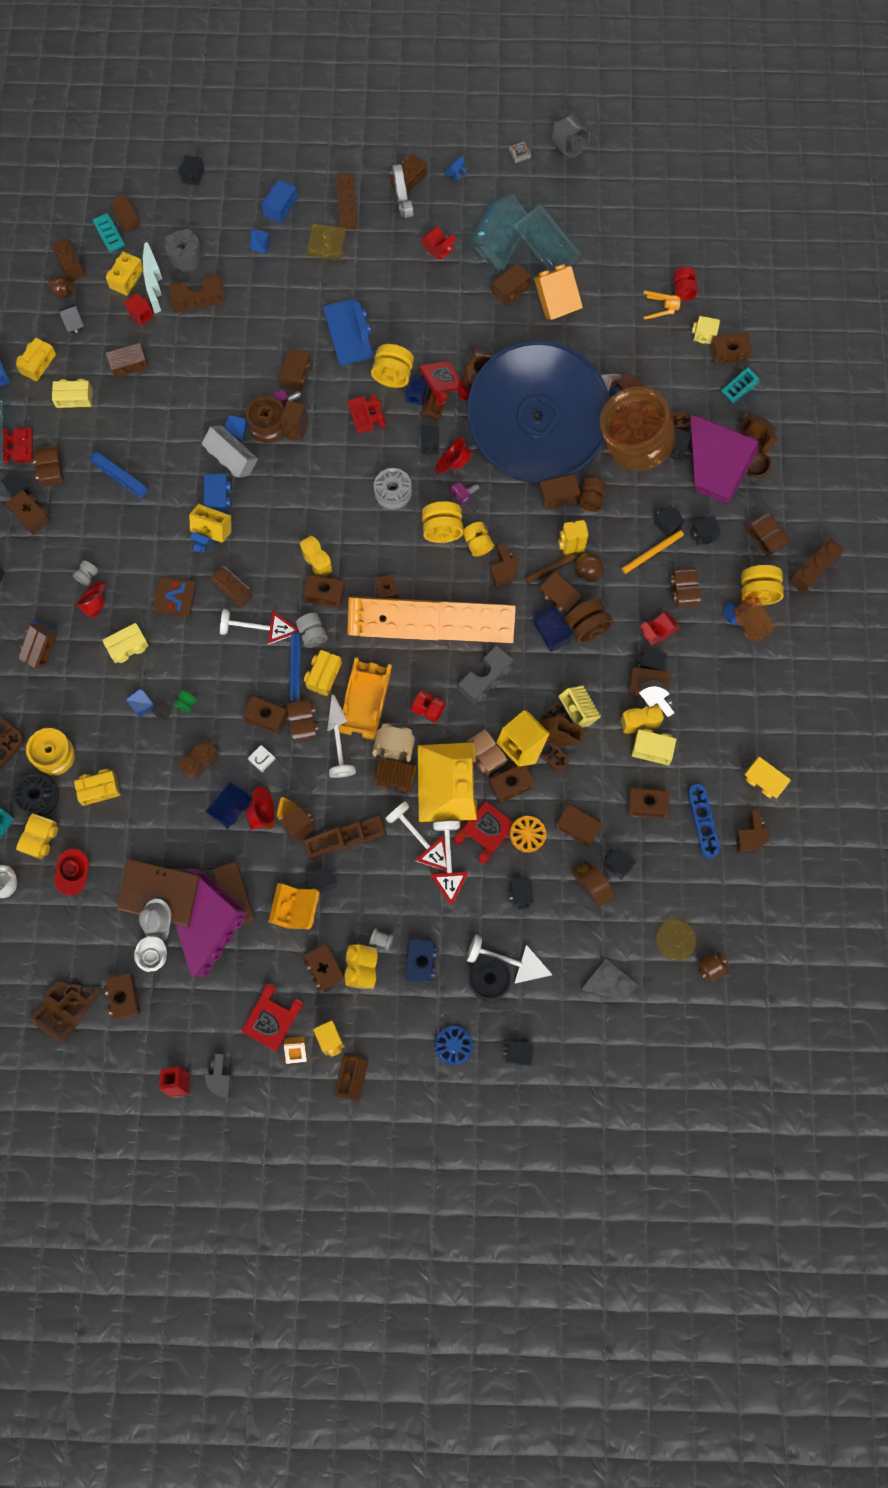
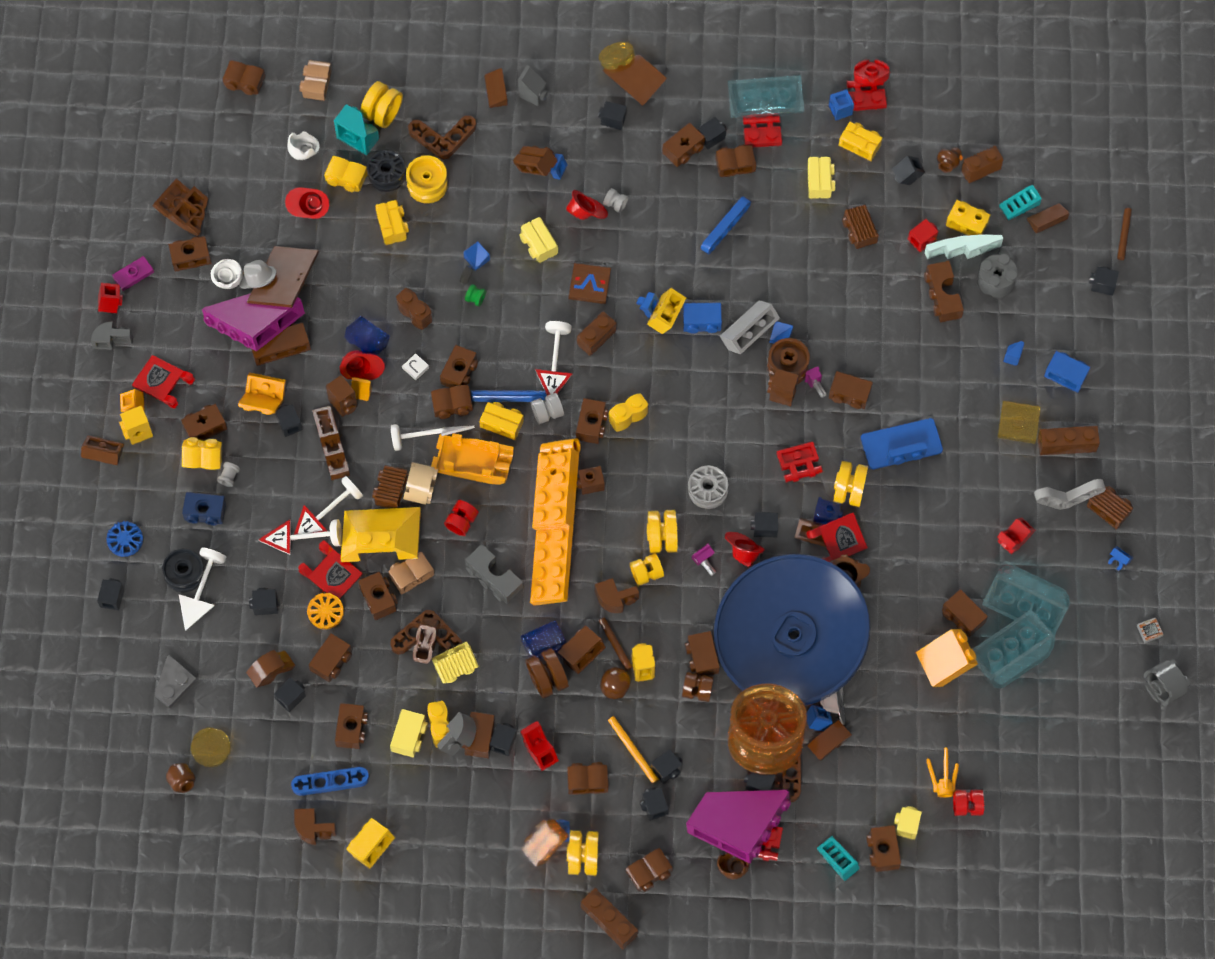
camera: 90 degrees right, 5 degrees down
yellow slope [496,710,550,767] -> none
reddish brown brick [739,412,777,453] -> none
none -> magenta plate [112,256,154,292]
none -> reddish brown bar [1117,208,1132,260]

